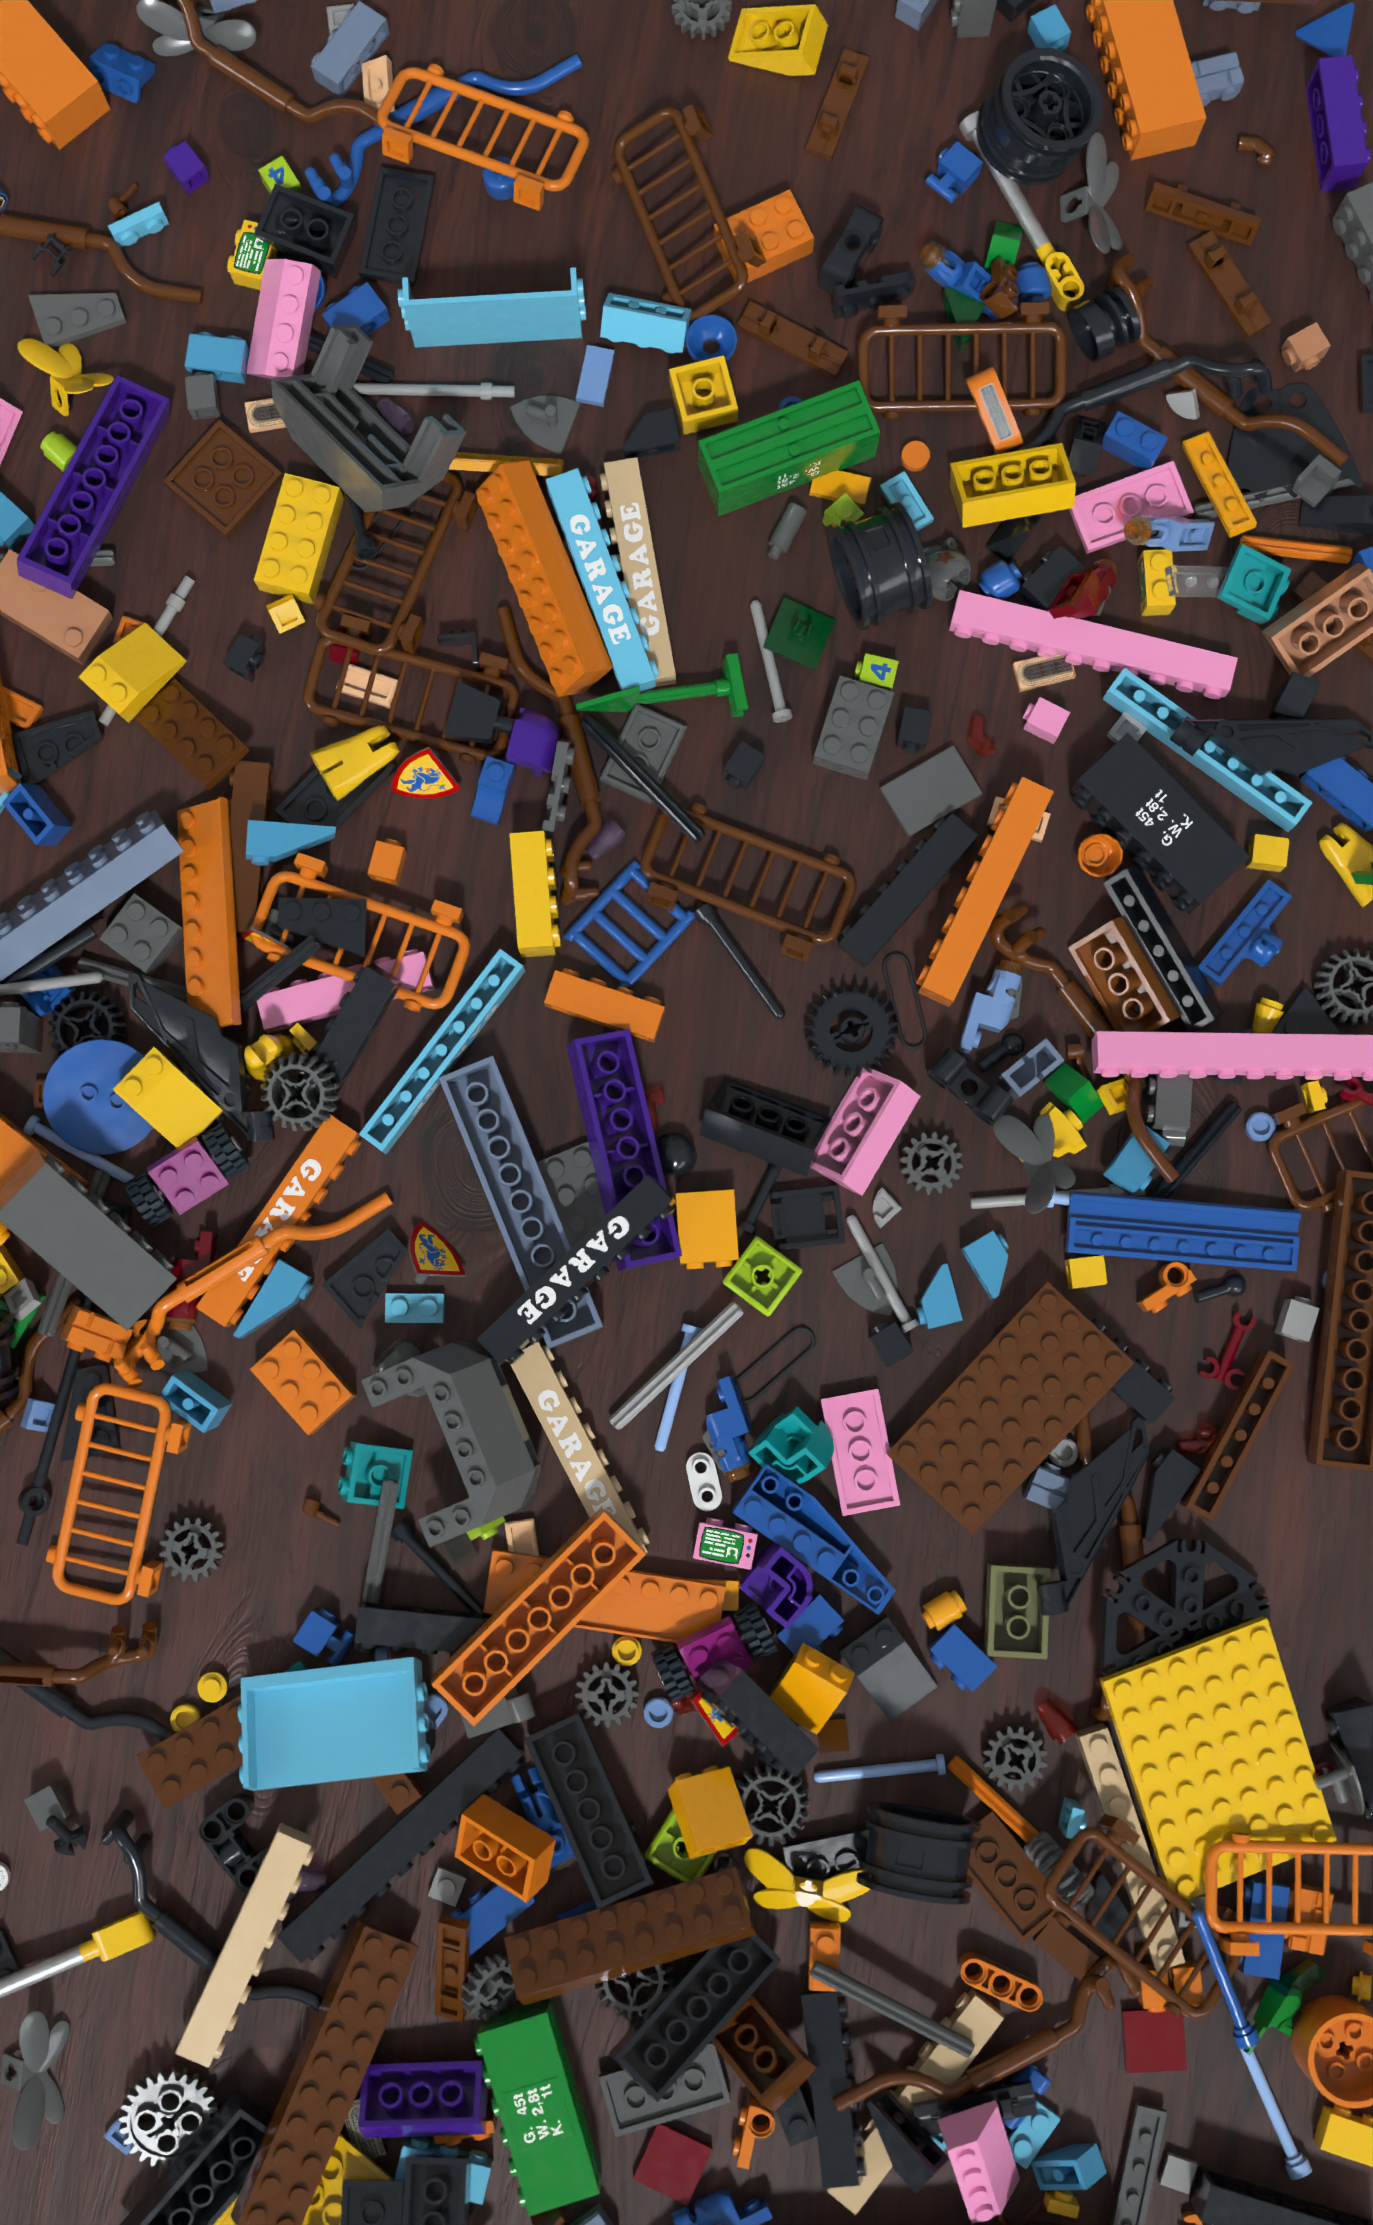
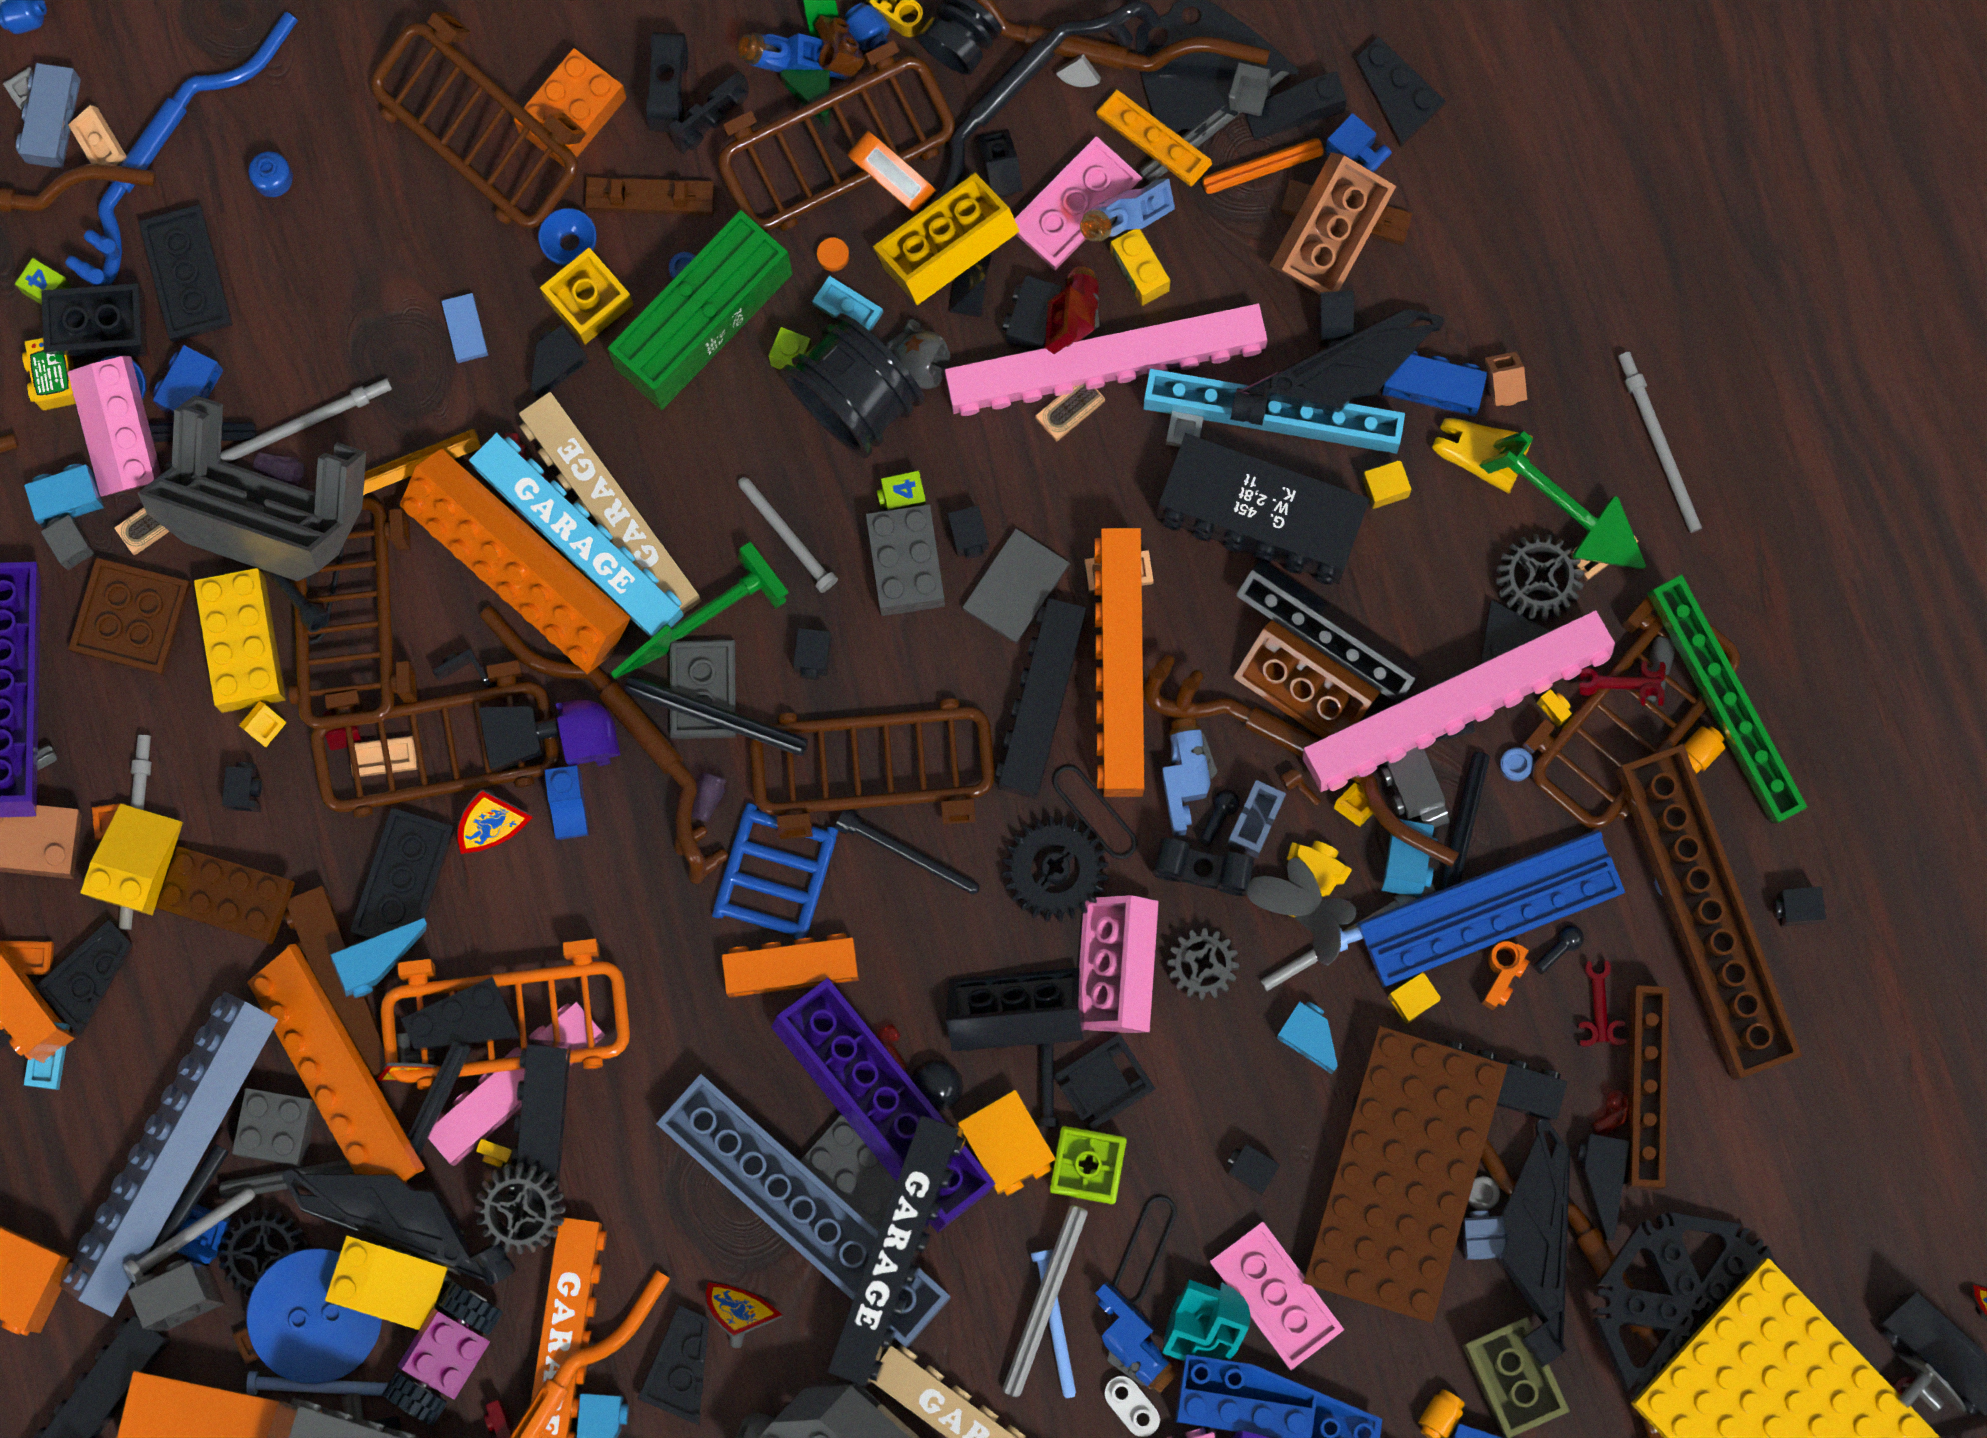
camera: 25 degrees left, 5 degrees down
blue brick [2,783,73,846] -> none
yellow piece [244,1033,298,1083] -> none
yellow piece [310,725,400,802] -> none
medium azure brick [359,949,525,1154] -> none
orange brick [367,839,407,886] -> none
orange bar [377,64,589,211] -> none
medium azure plate [385,1293,445,1323] -> none
medium azure panel [398,268,586,348] -> none
yellow brick [509,831,561,958] -> none
dark grey shield [510,395,581,455] -> none
dark grey wing [542,739,575,832] -> none
medium azure brick [600,293,691,353] -> none
dark green piece [763,597,836,671] -> none
dark grey cylinder [768,503,807,560] -> none
light orange tile [809,470,871,508] -> none
dark grey shield [832,1243,897,1316] -> none
light grey bar [846,1215,919,1333] -> none
light grey tile [872,1188,902,1228] -> none
dark azure slope [916,1263,963,1330] -> none
clear red arm [968,716,996,757] -> none
blue head [978,559,1022,601] -> none
bright pink brick [1023,697,1070,744] -> none
green slope [1043,1063,1104,1125] -> none
orange hair [1077,833,1123,877] -> none
blue brick [1102,411,1168,471] -> none
clear tile [1165,565,1229,597] -> none
blue plate [1198,879,1292,987] -> none
teal plate [1216,544,1291,625] -> none
yellow cone [1252,997,1284,1034] -> none
light grey brick [1274,1296,1320,1342] -> none

